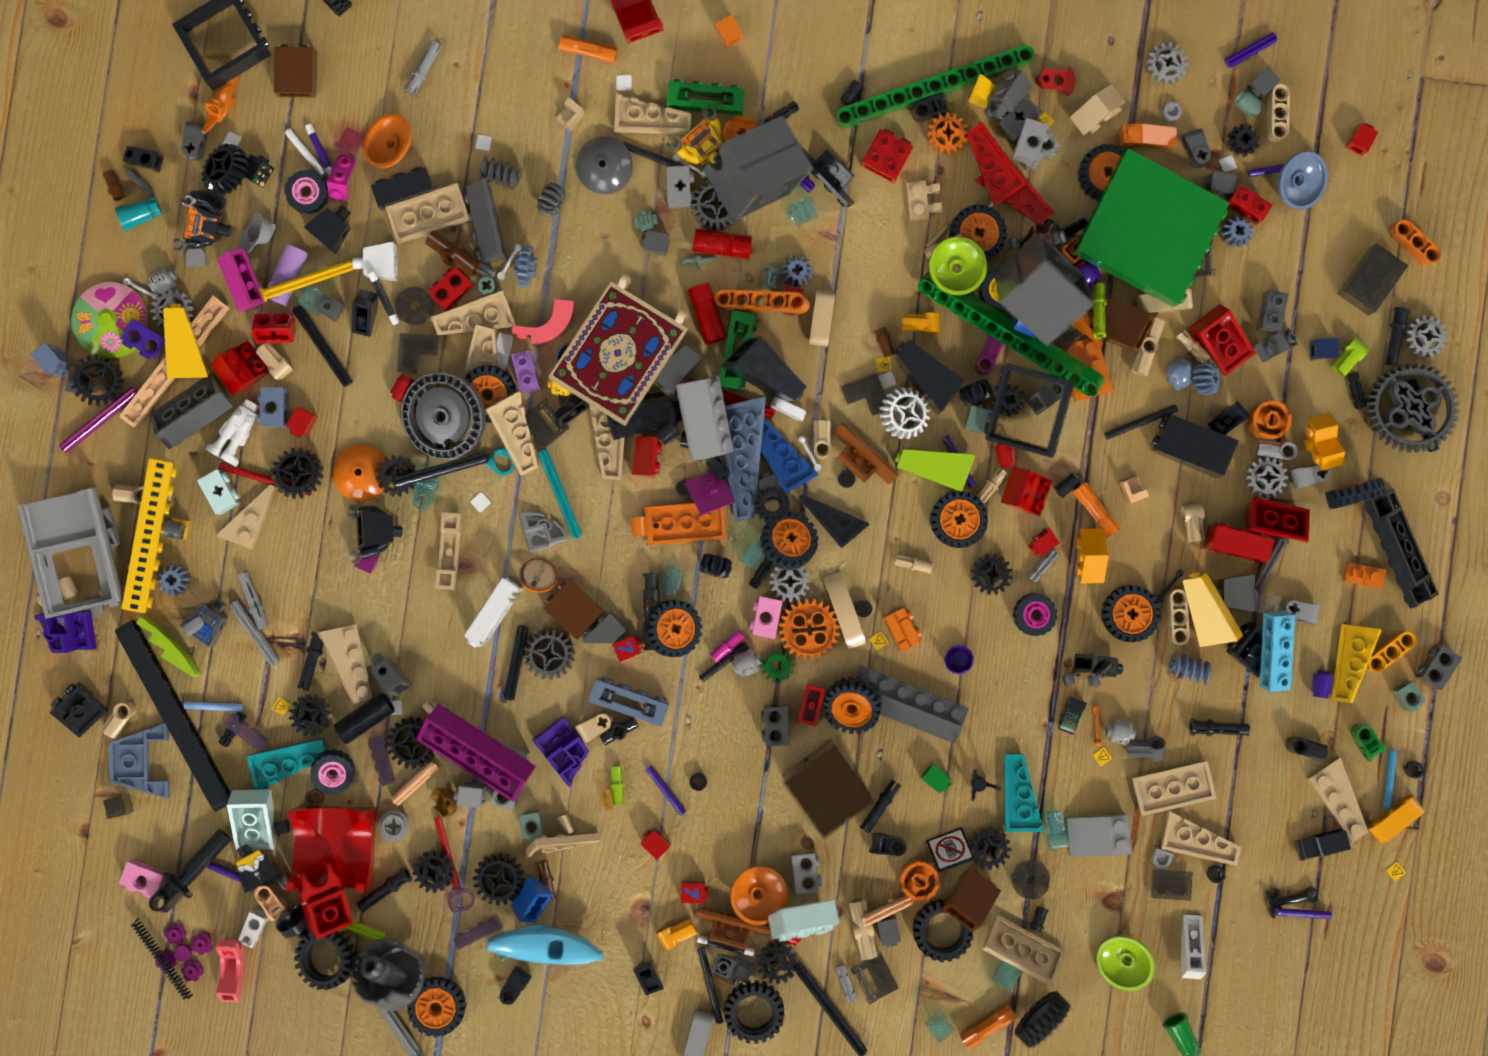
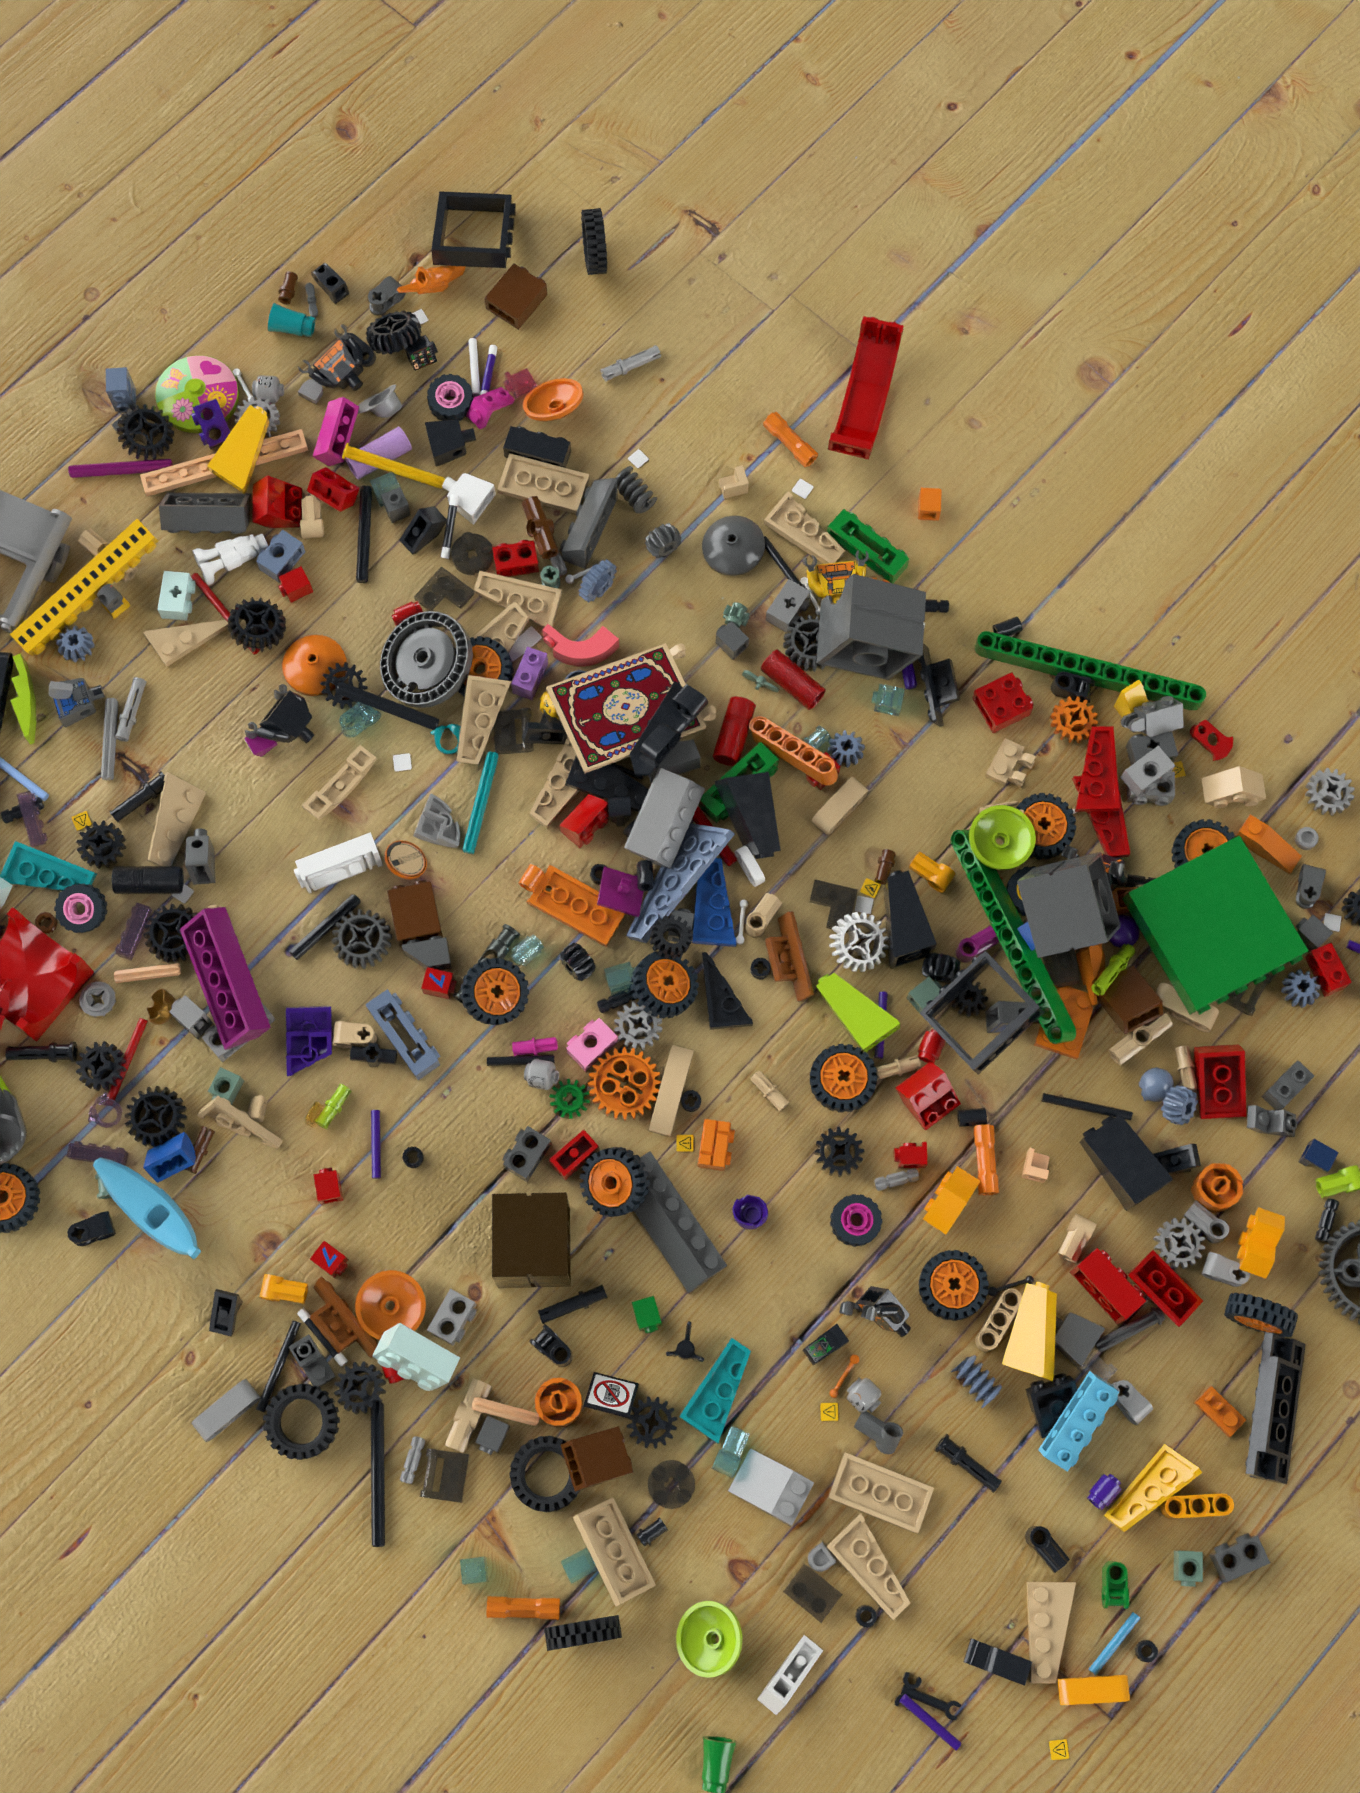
camera: 30 degrees right, 15 degrees down
none -> black panel [630,681,708,776]

